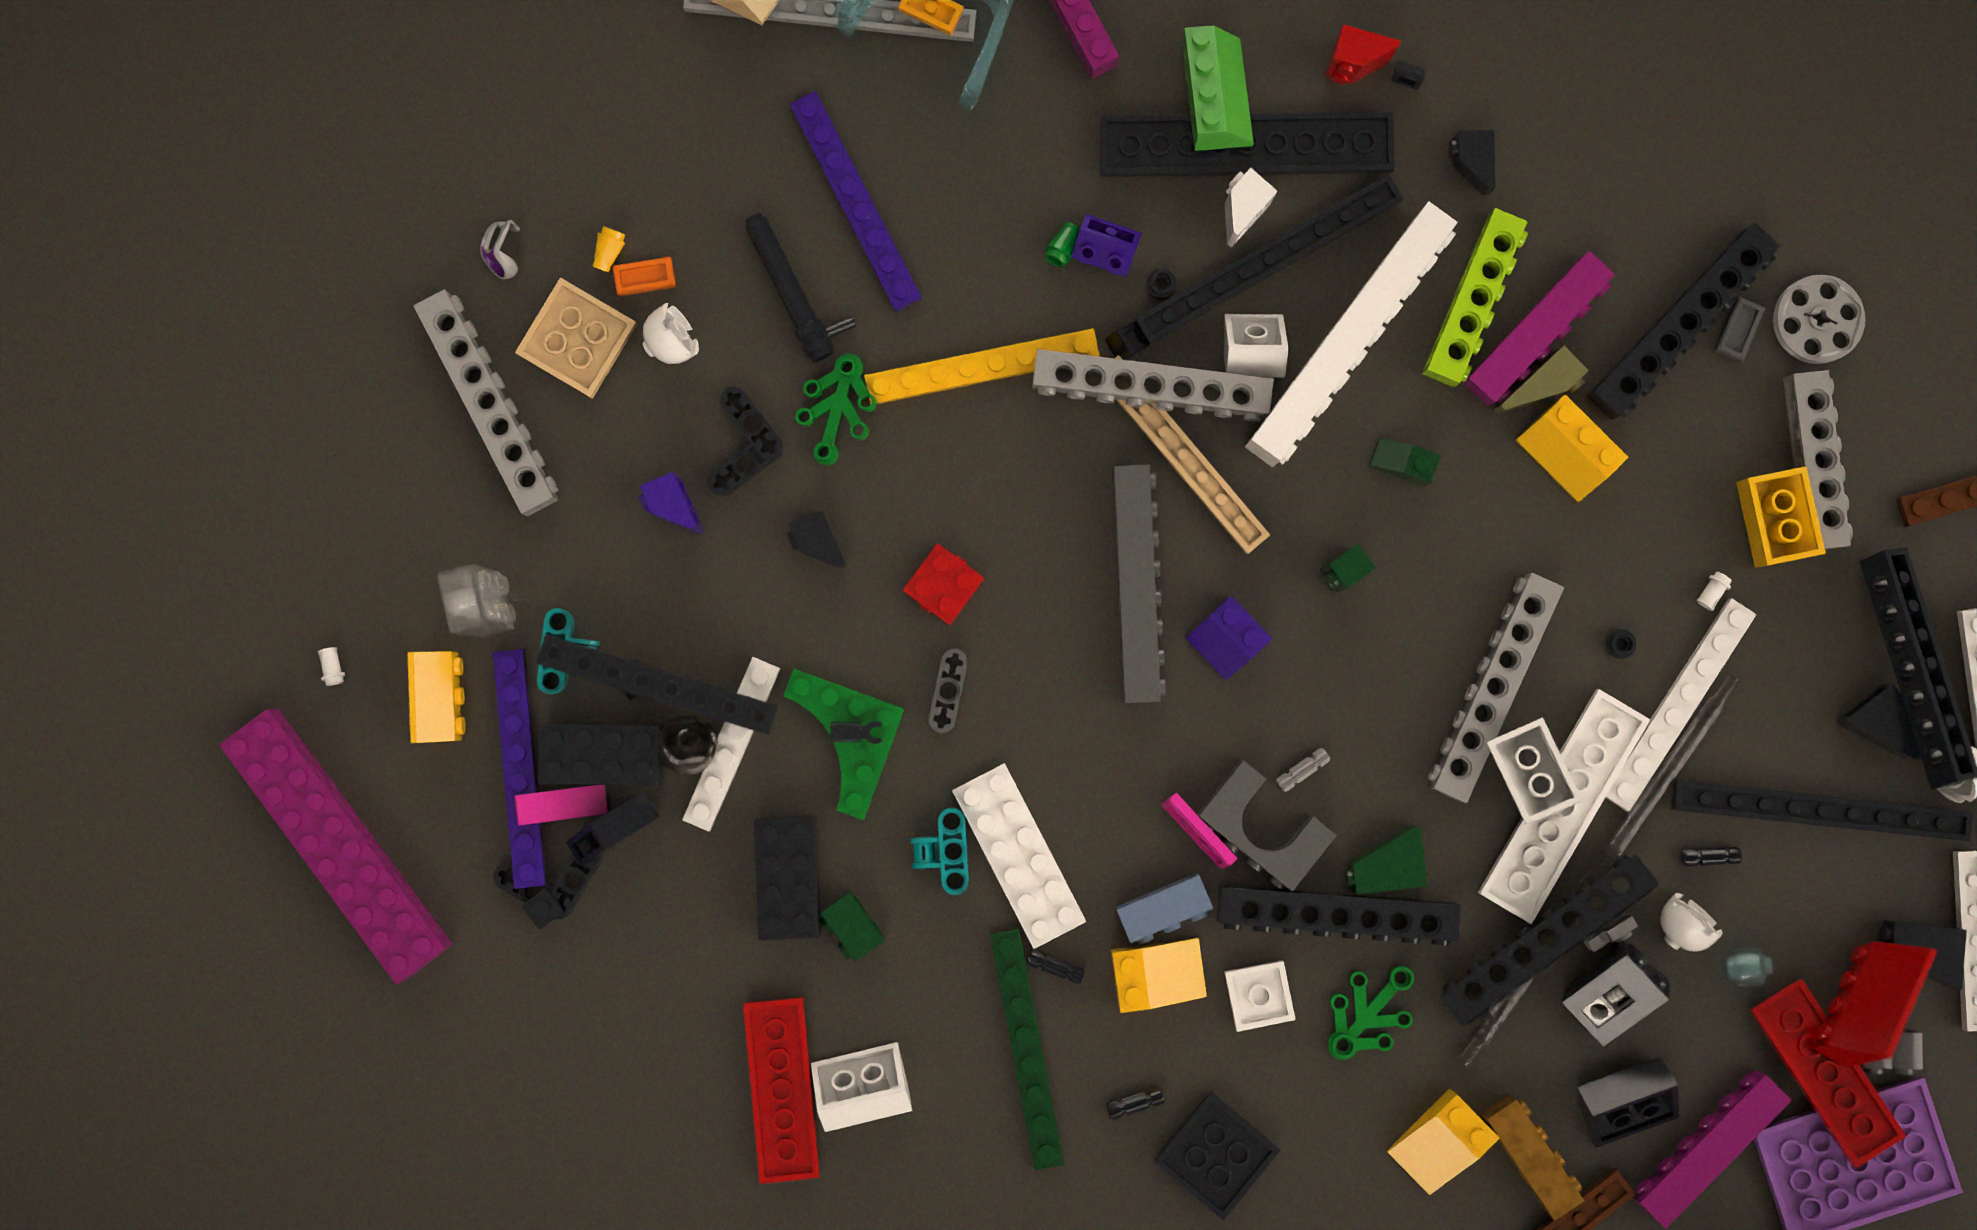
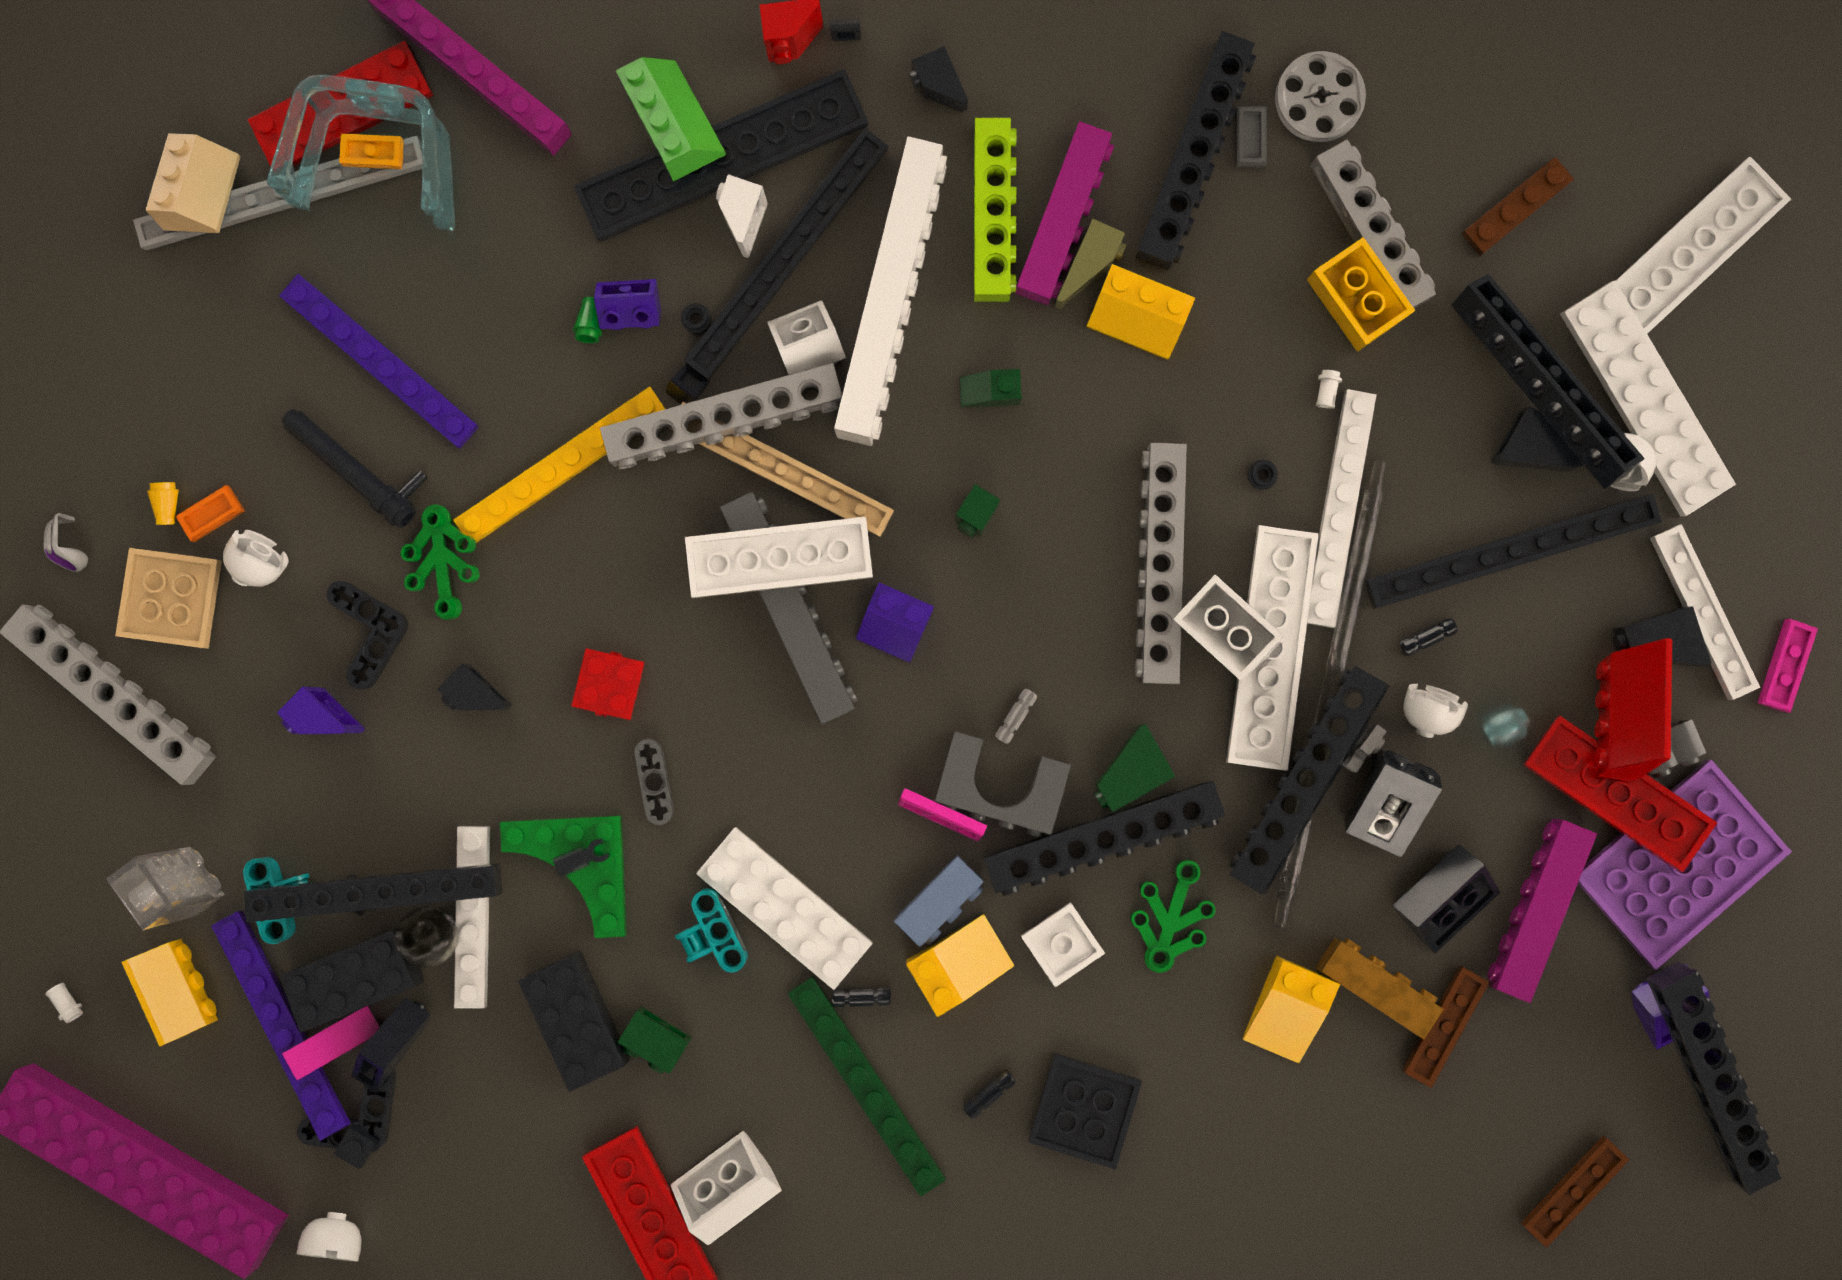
camera: 15 degrees left, 0 degrees up
none -> white cylinder [297,1212,362,1262]
none -> white plate [685,517,873,598]

